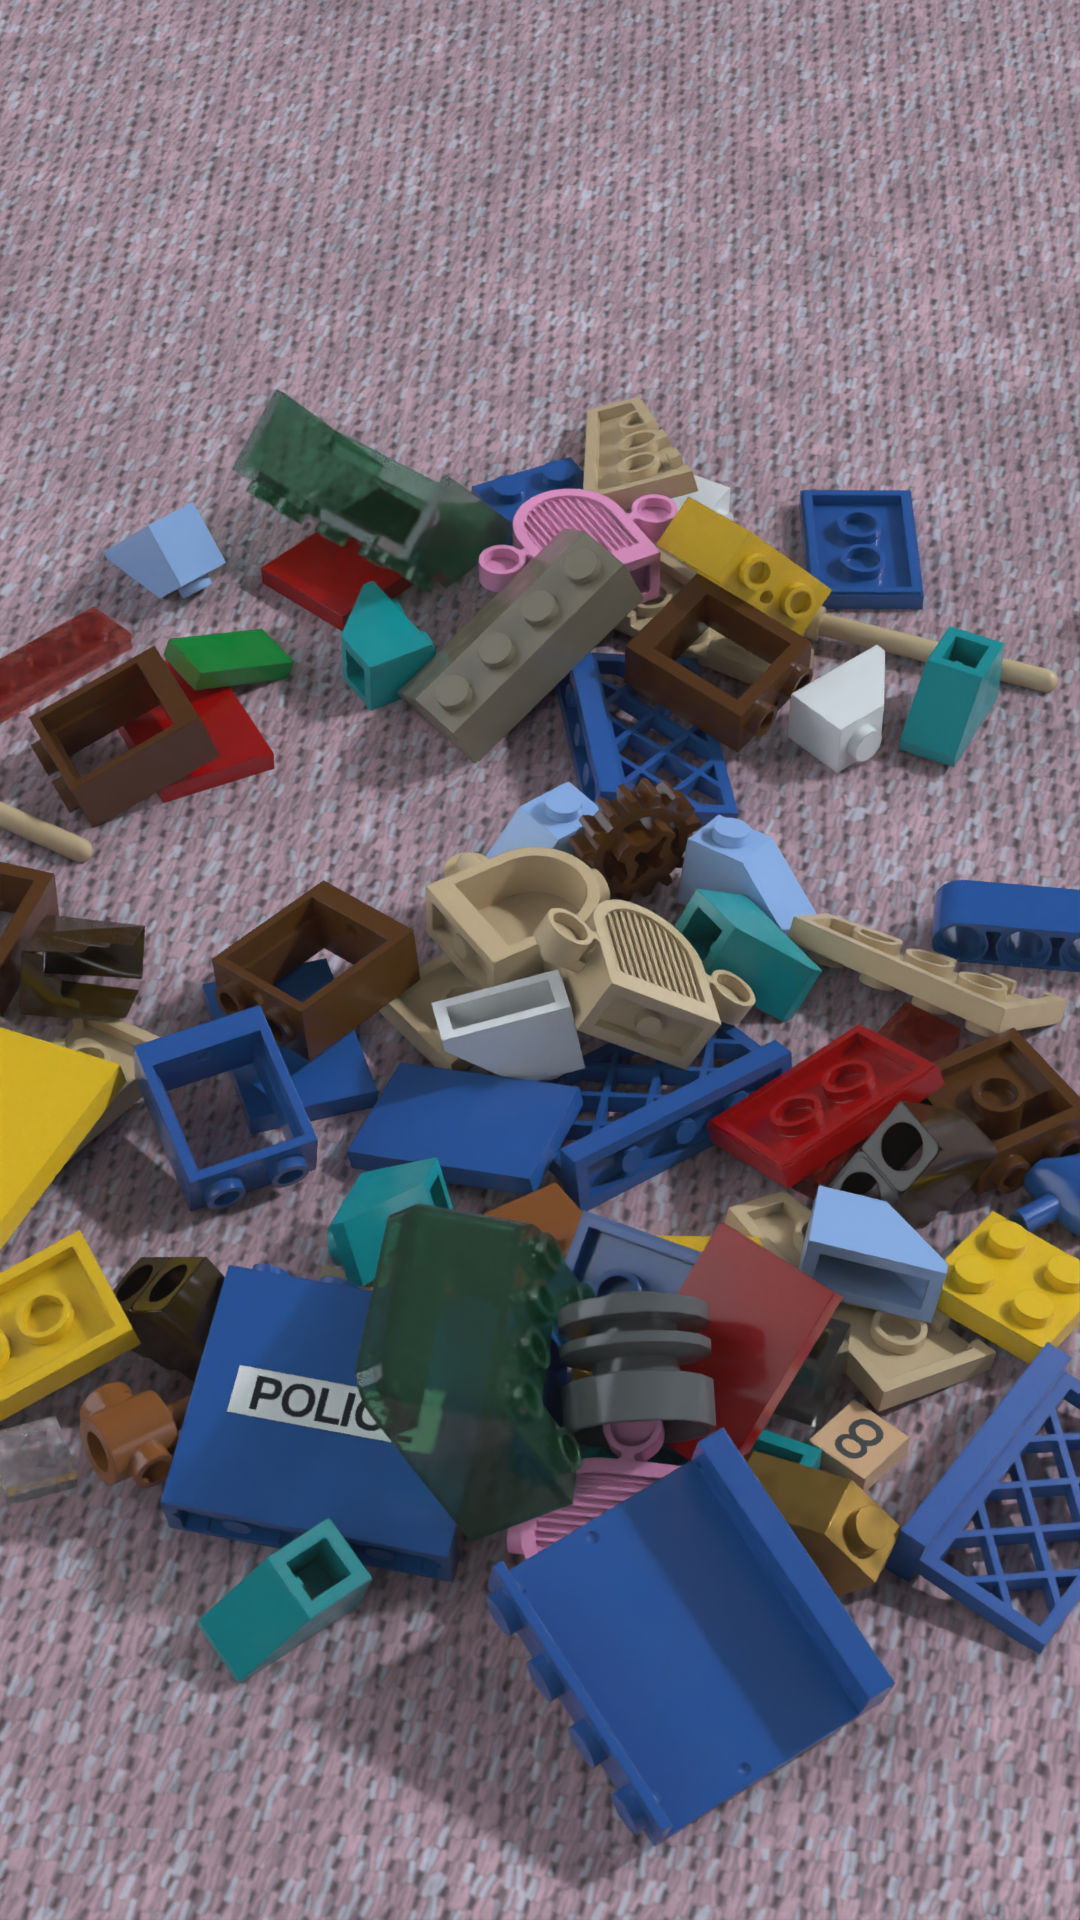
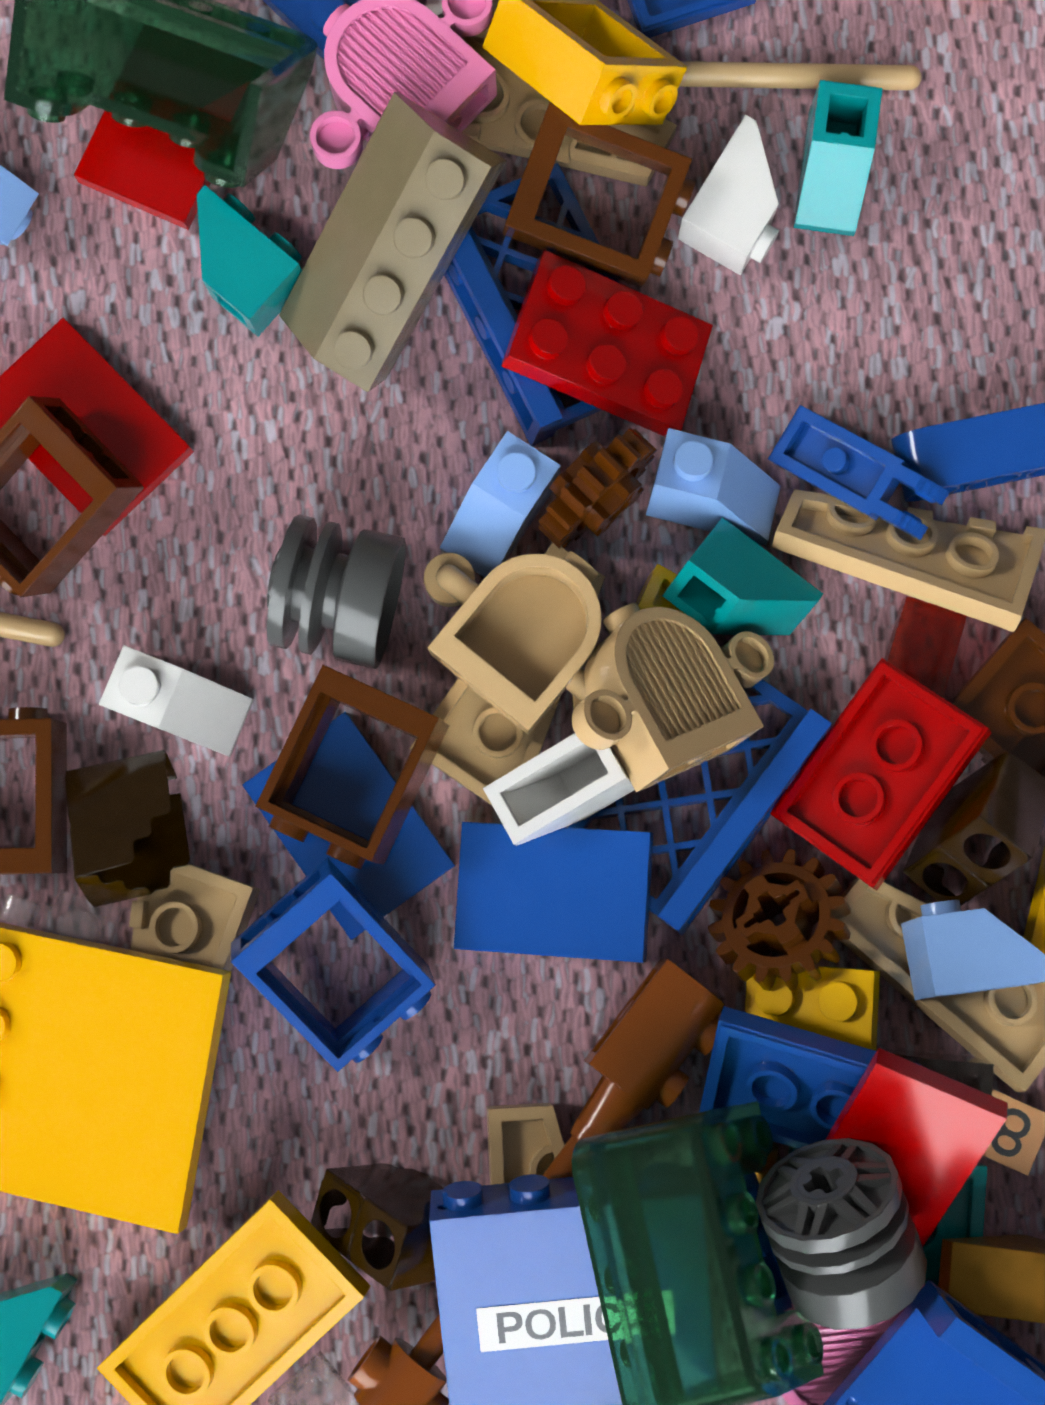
camera: 15 degrees left, 40 degrees up
green tile [163,629,294,690] -> none
teal slope [327,1157,456,1287] -> none
none -> white slope [99,645,254,757]
none -> dark grey wheel [266,515,406,669]
none -> red plate [501,250,713,437]
none -> reddish brown gear [708,849,851,991]
none -> blue hinge [768,405,949,540]

